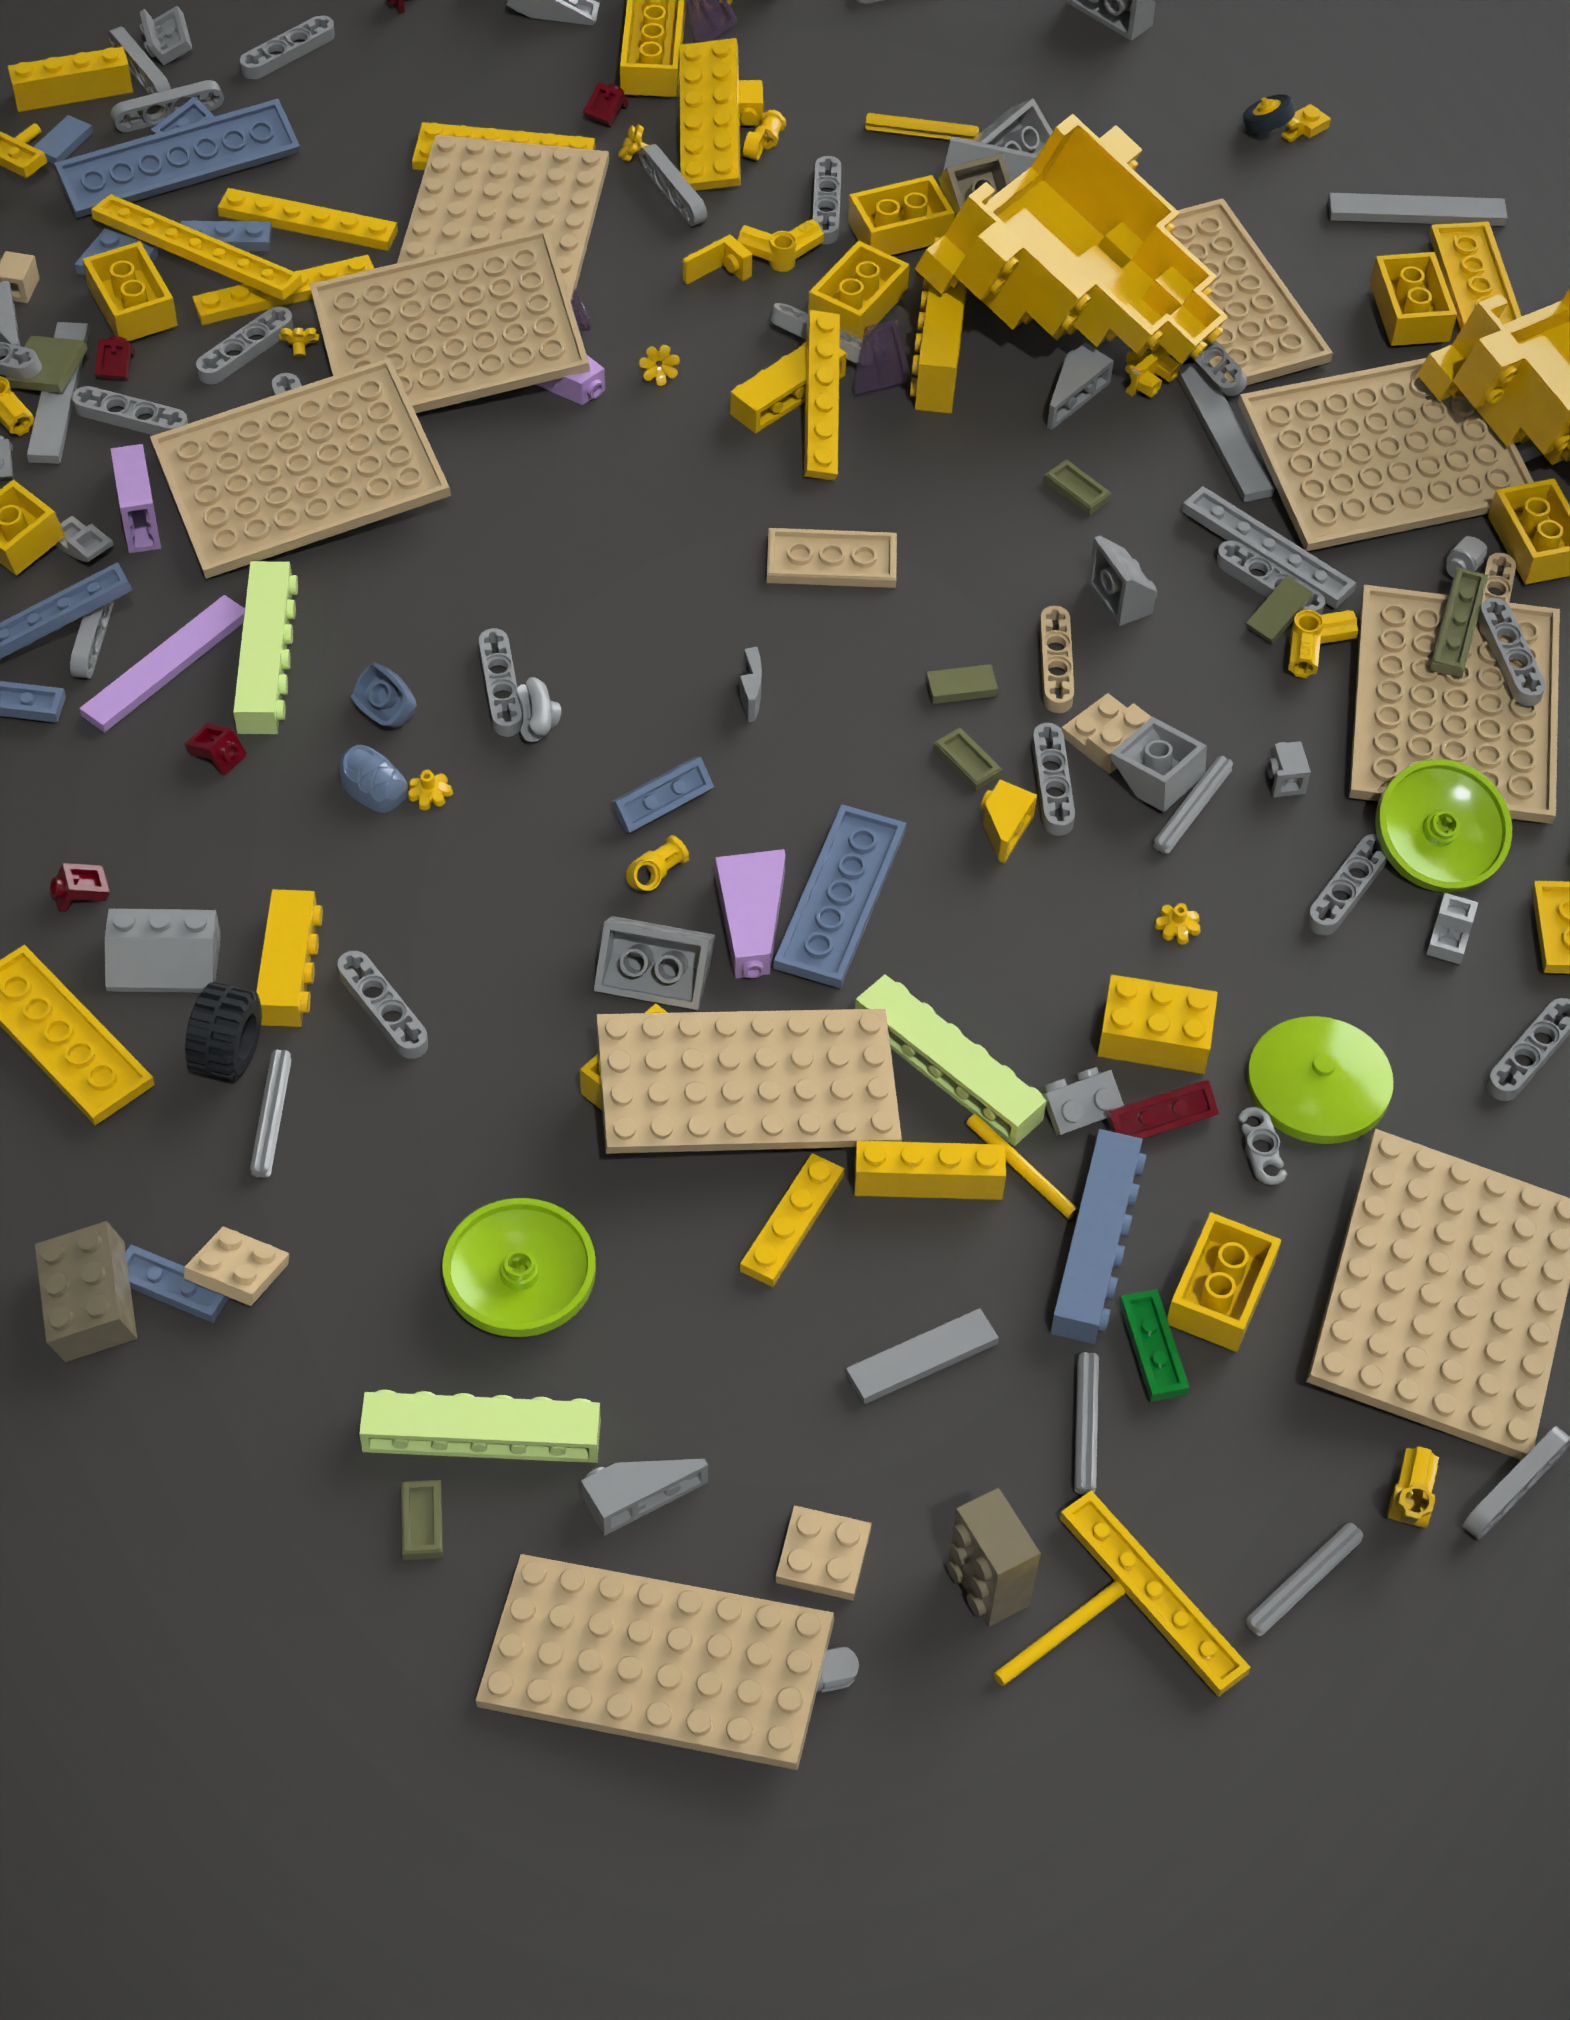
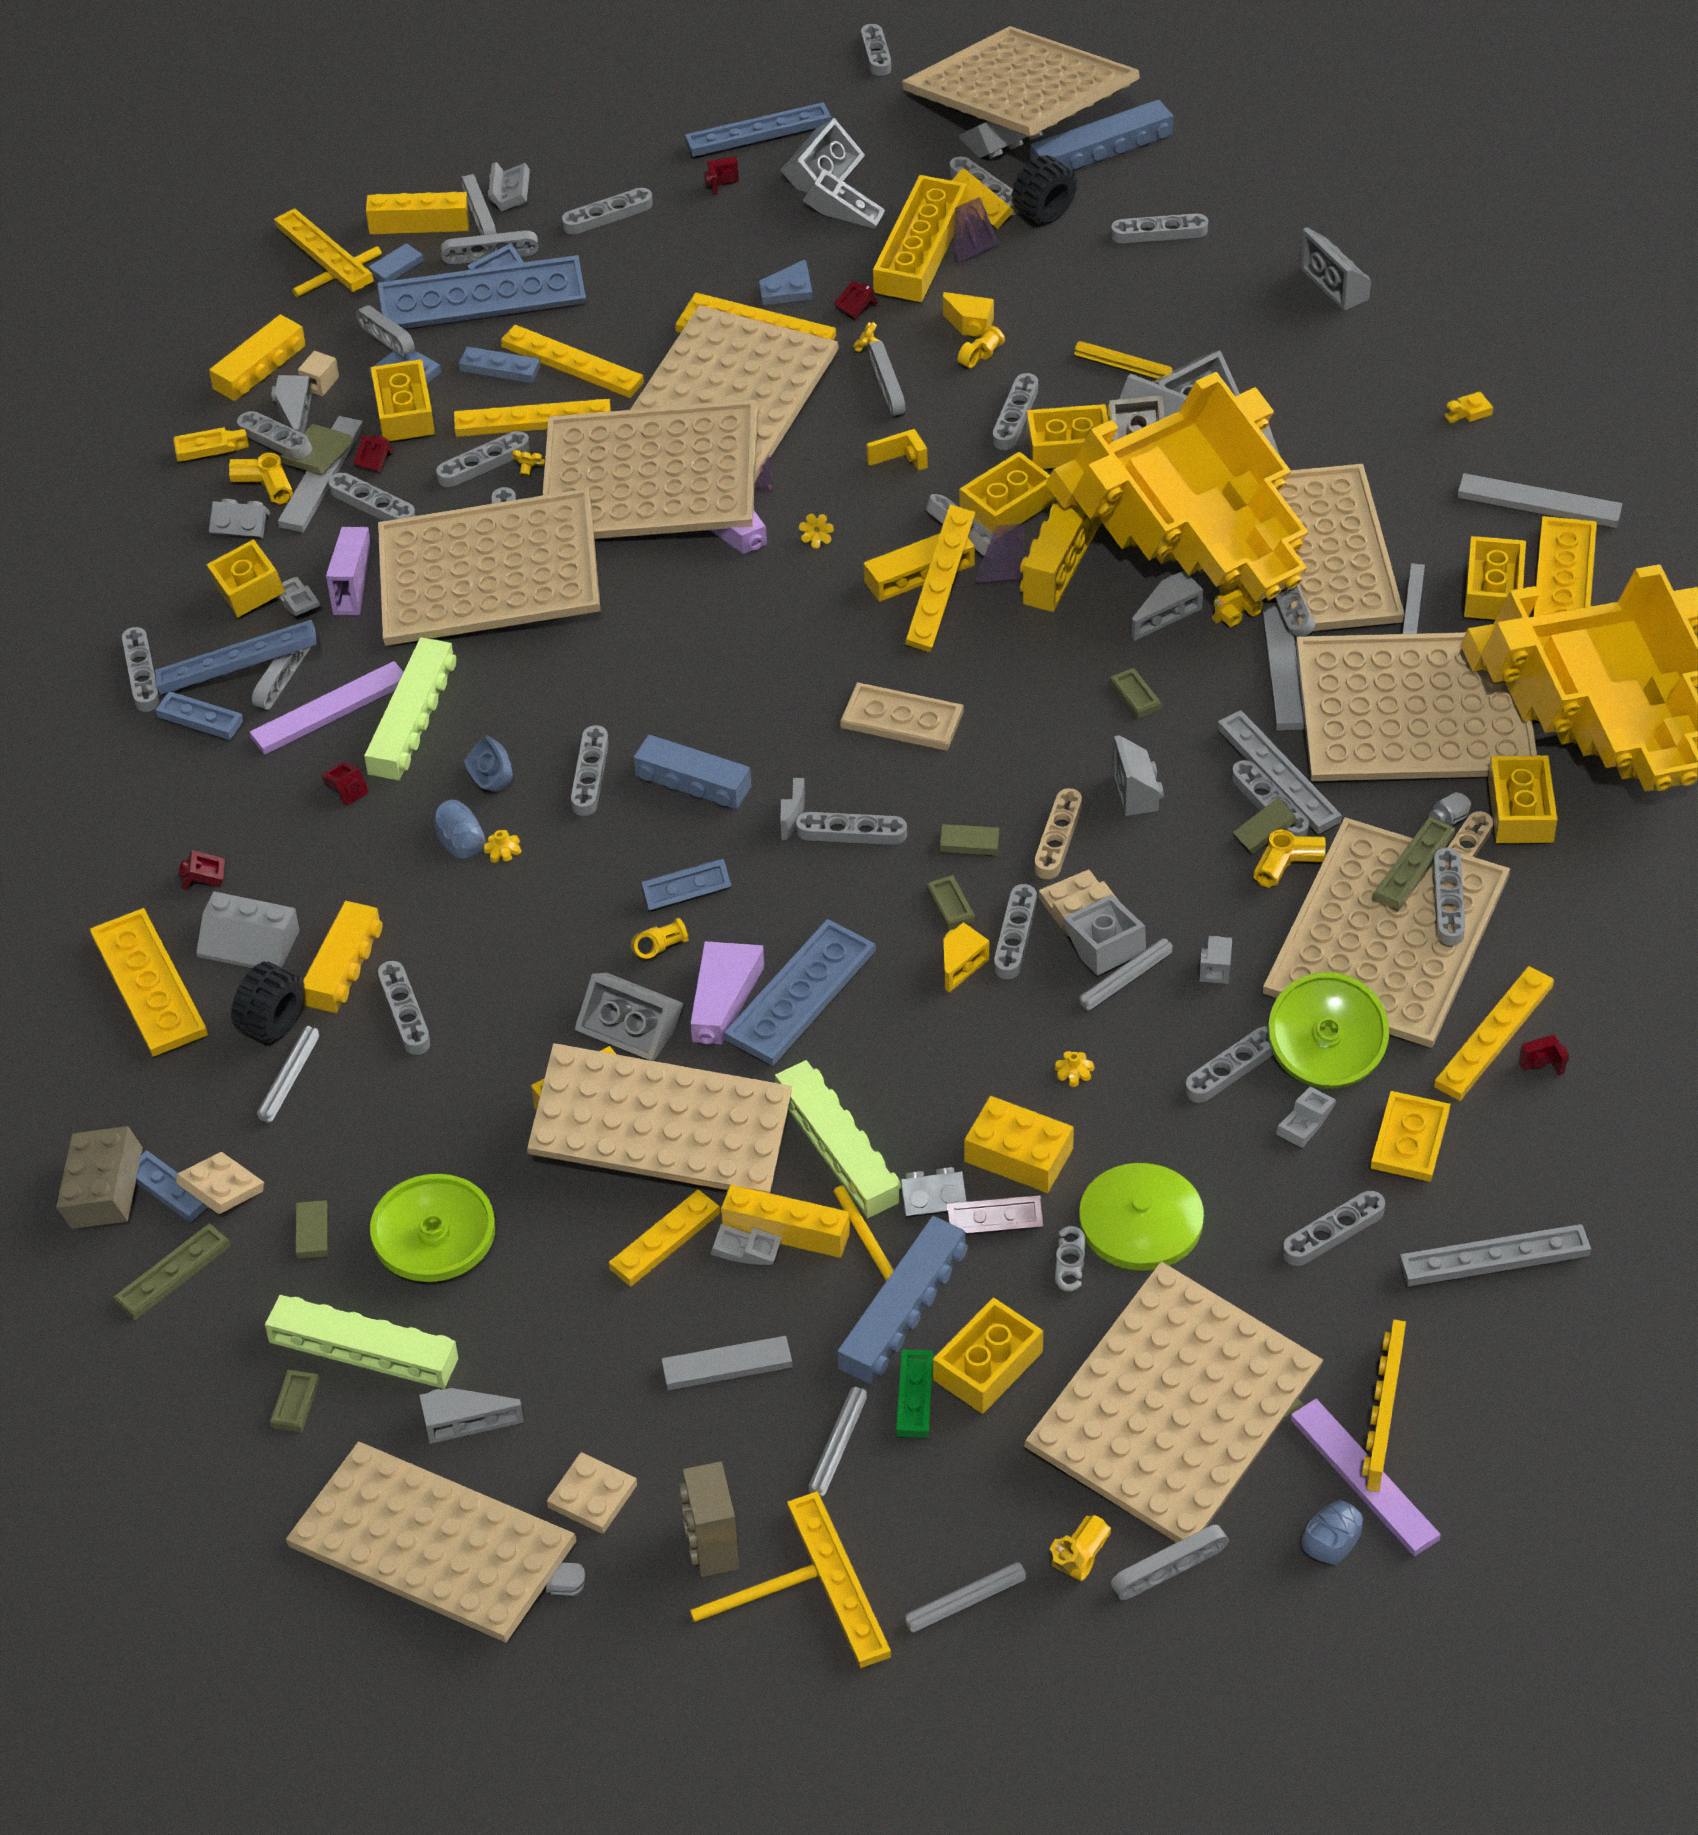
camera: 20 degrees right, 5 degrees down
yellow plate [91,194,302,301] -> none
light grey piece [517,677,561,742] -> none
yellow plate [679,38,741,191] -> none
yellow piece [737,219,824,272] -> none
black wheel [1243,94,1295,134] -> none
none -> olive tile [113,1223,231,1321]
none -> olive tile [296,1200,328,1259]
none -> light grey beam [356,305,415,357]
none -> sand blue brick [634,735,751,809]
none -> light grey slope [710,1224,782,1265]
none -> sand blue wing [759,260,813,305]
none -> light grey beam [796,812,907,845]
none -> light grey beam [1403,563,1425,634]

